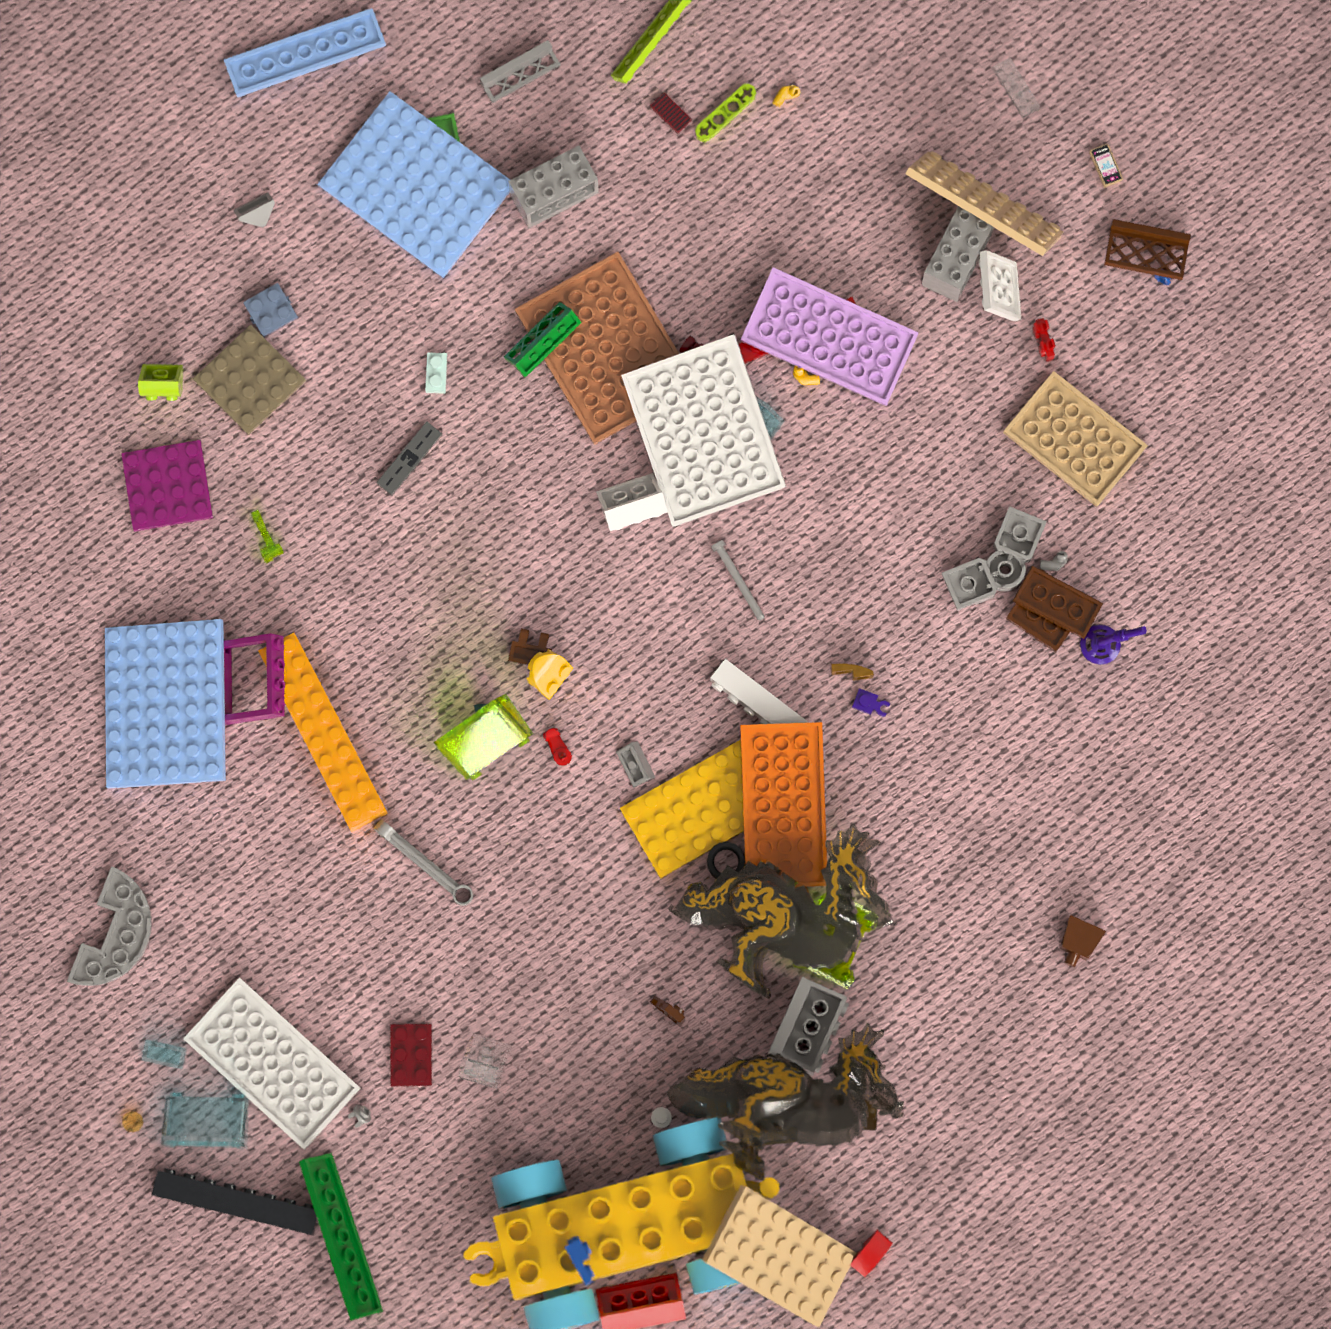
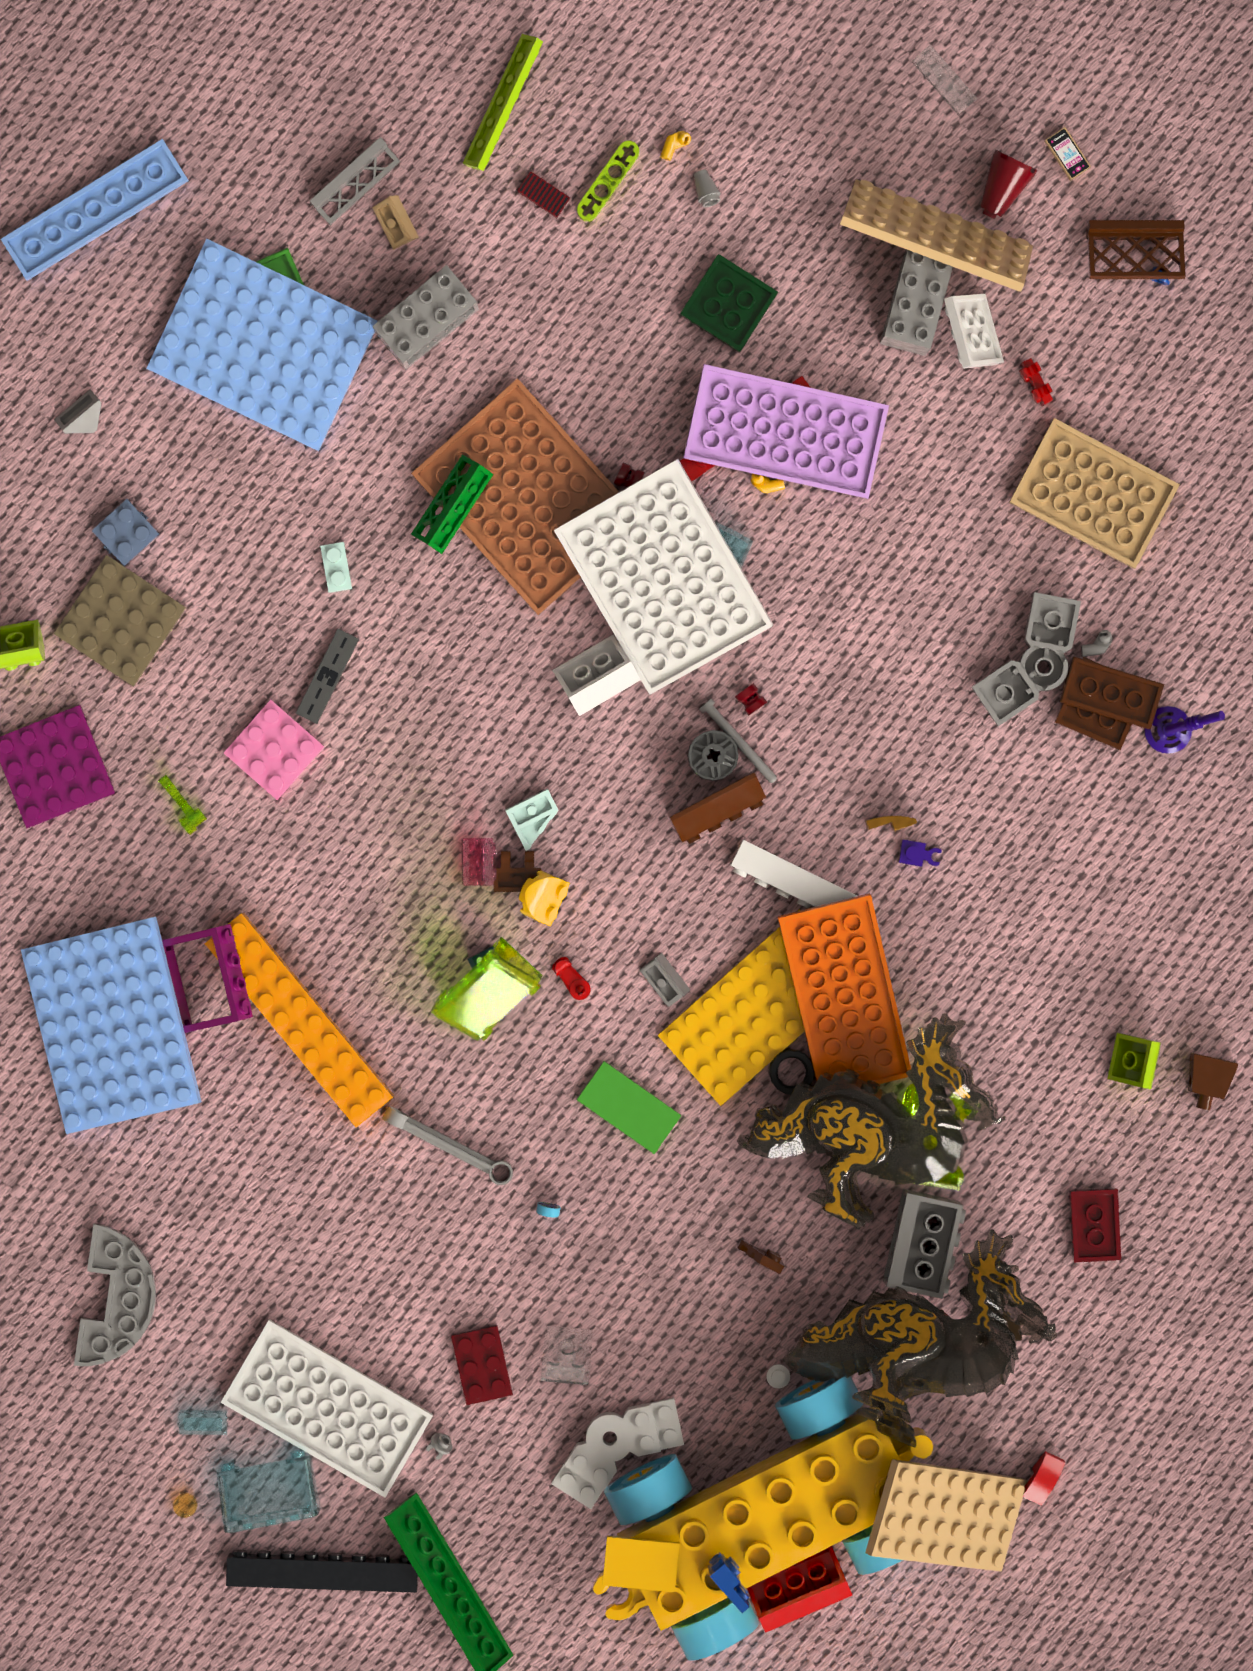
camera: 10 degrees left, 10 degrees up
none -> bright pink plate [224,700,324,800]
none -> tan slope [372,195,419,250]
none -> clear pink bracket [461,838,496,886]
none -> light aqua wing [505,788,559,851]
none -> medium azure tile [536,1202,561,1218]
none -> white plate [551,1397,684,1509]
none -> bright green tile [577,1061,682,1154]
none -> yellow tile [602,1535,680,1592]
none -> reddish brown slope [669,772,766,844]
none -> dark green plate [680,254,778,353]
none -> dark grey wheel [687,730,739,781]
none -> light grey cone [694,170,721,207]
none -> dark red wheel [735,683,767,716]
none -> dark red cone [980,149,1037,219]
none -> dark red plate [1069,1188,1121,1263]
none -> lime brick [1107,1033,1161,1089]

